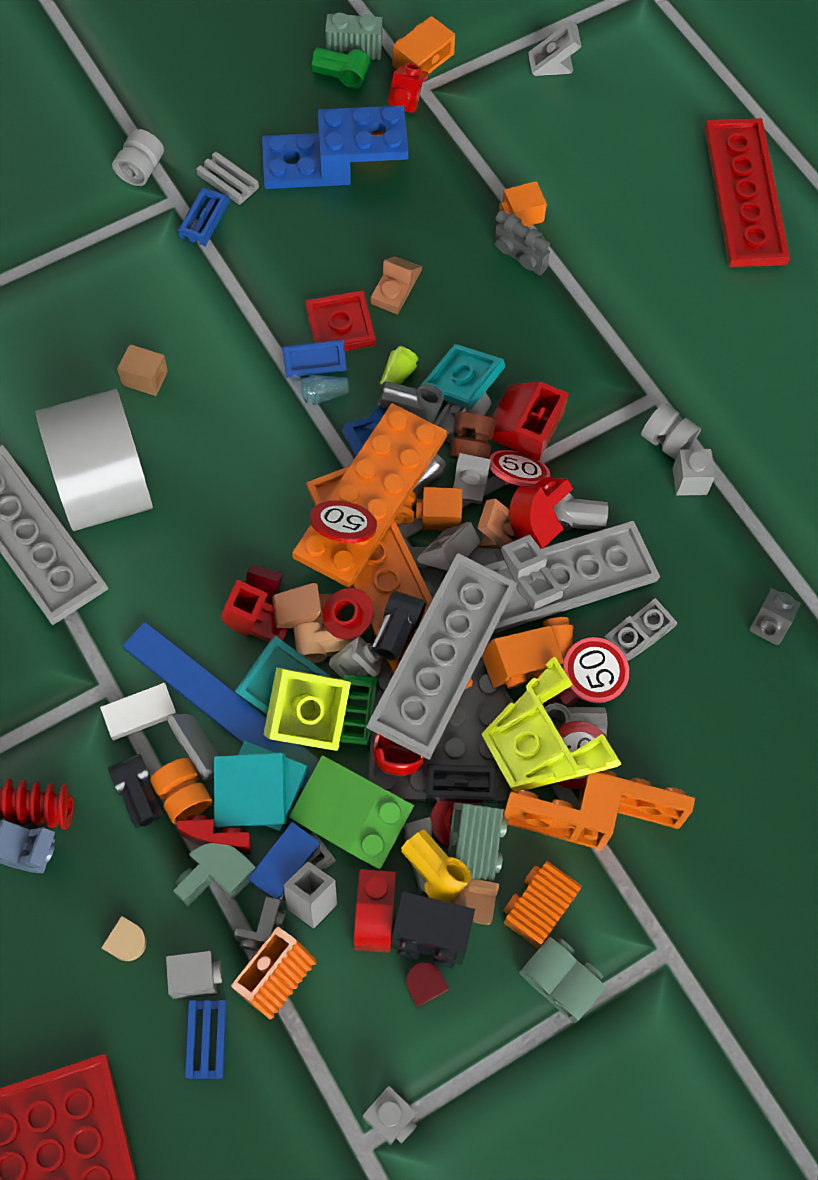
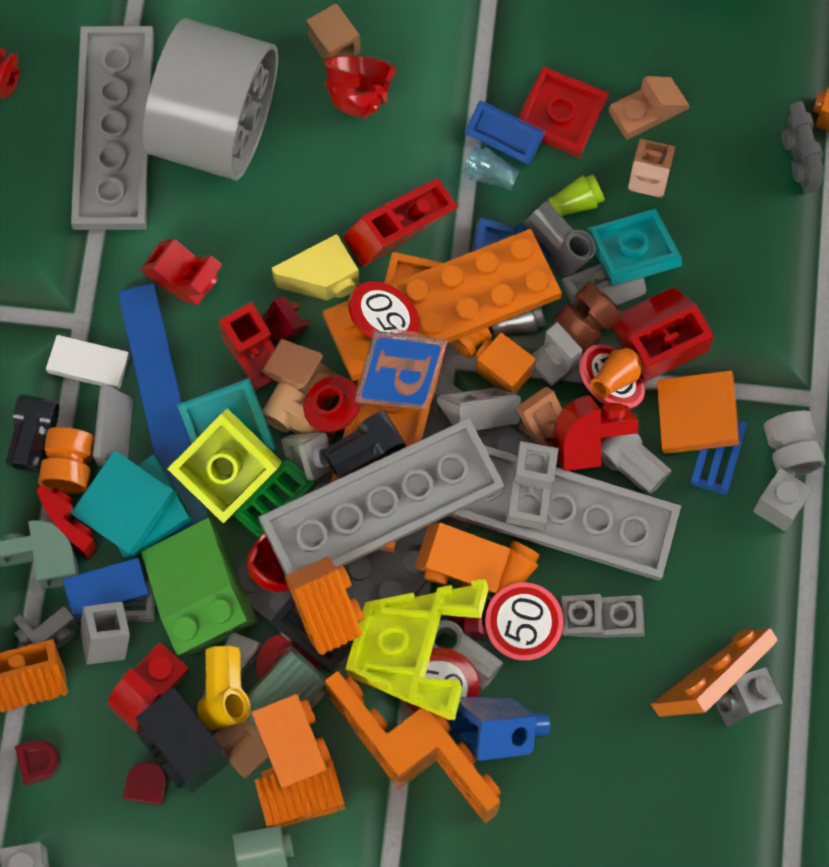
camera: 40 degrees right, 5 degrees up
none -> dark red tile [15,740,60,786]
none -> red brick [140,239,222,305]
none -> orange brick [251,694,331,789]
none -> light yellow slope [272,234,359,301]
none -> orange brick [285,556,364,655]
none -> red helmet [323,55,396,120]
none -> red slope [342,178,458,268]
none -> piece [355,329,447,410]
none -> blue torso [449,697,550,760]
none -> orange cone [590,348,643,398]
none -> nougat slope [628,138,675,197]
none -> orange wing [651,628,778,717]
none -> orange tile [657,370,740,454]
none -> blue tile [690,421,747,495]

